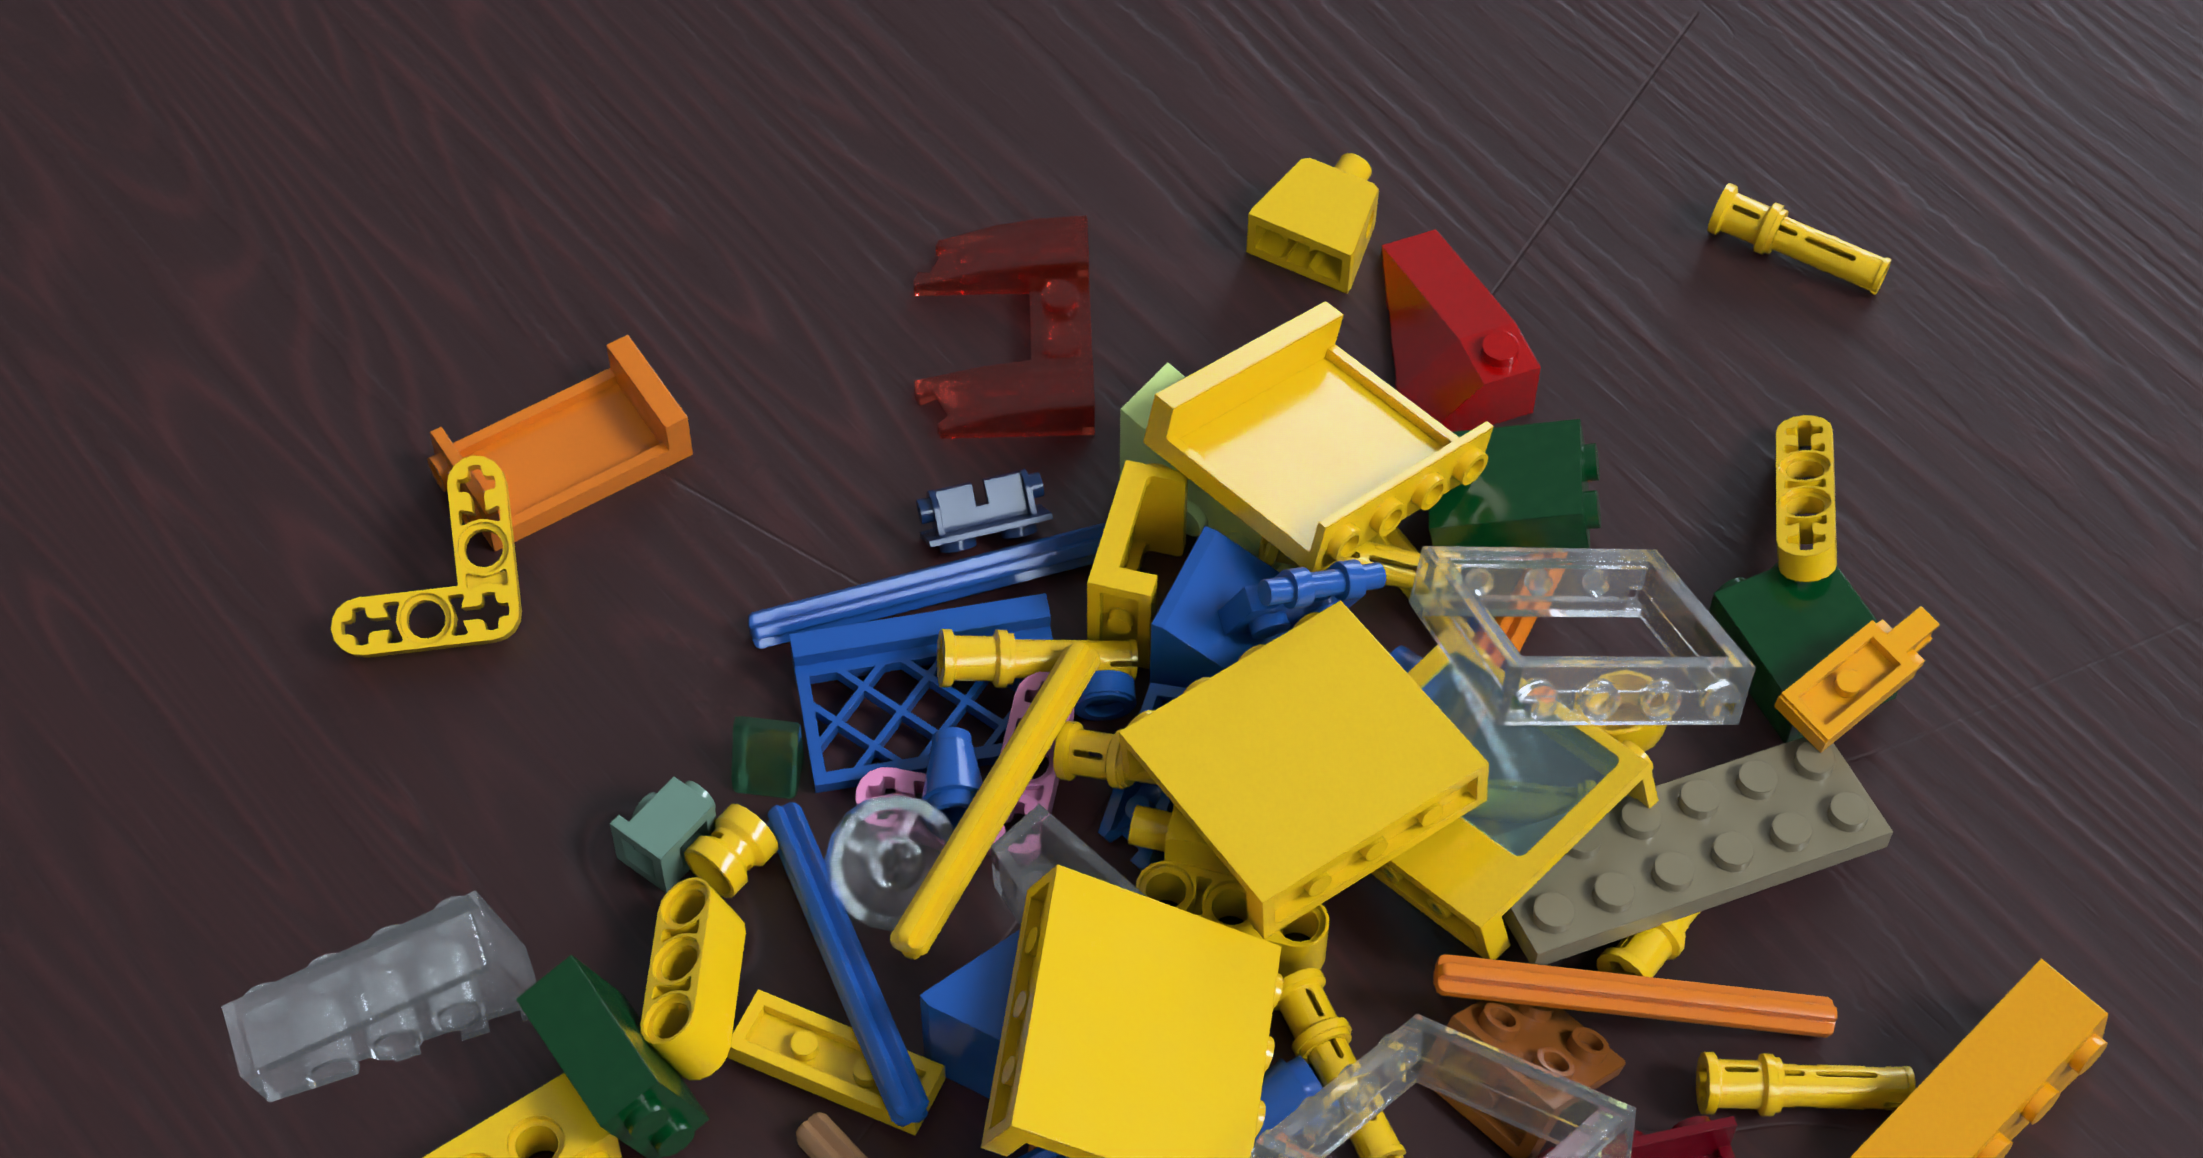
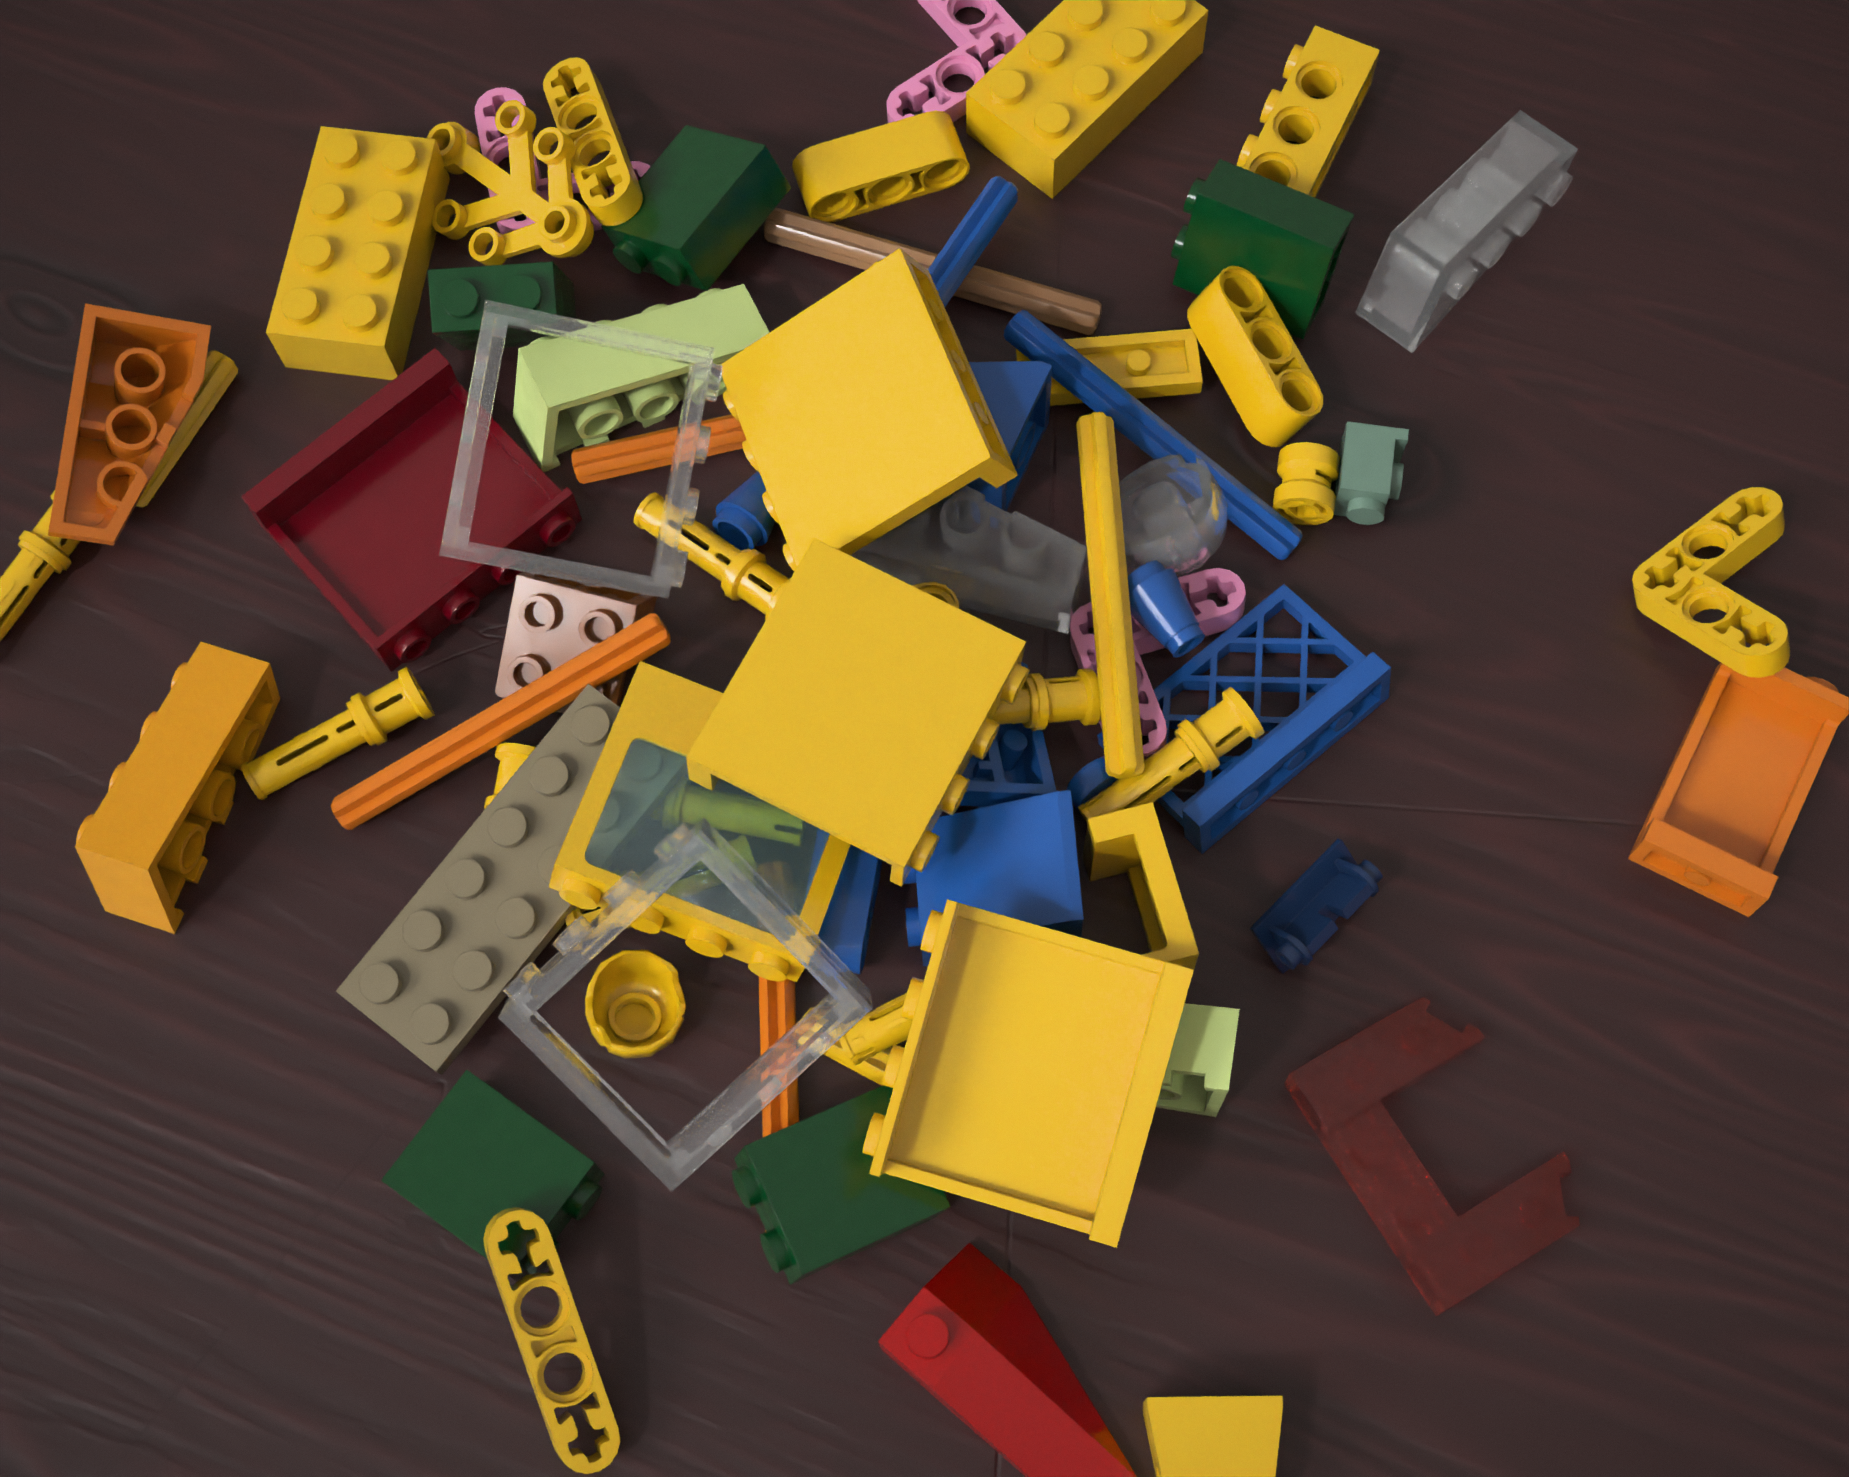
camera: 155 degrees right, 15 degrees up
clear green slope [731,716,804,799] -> none
blue axle [748,523,1106,649] -> none
blue plate [1217,559,1386,639] -> none
light orange hinge [1774,606,1940,753] -> none

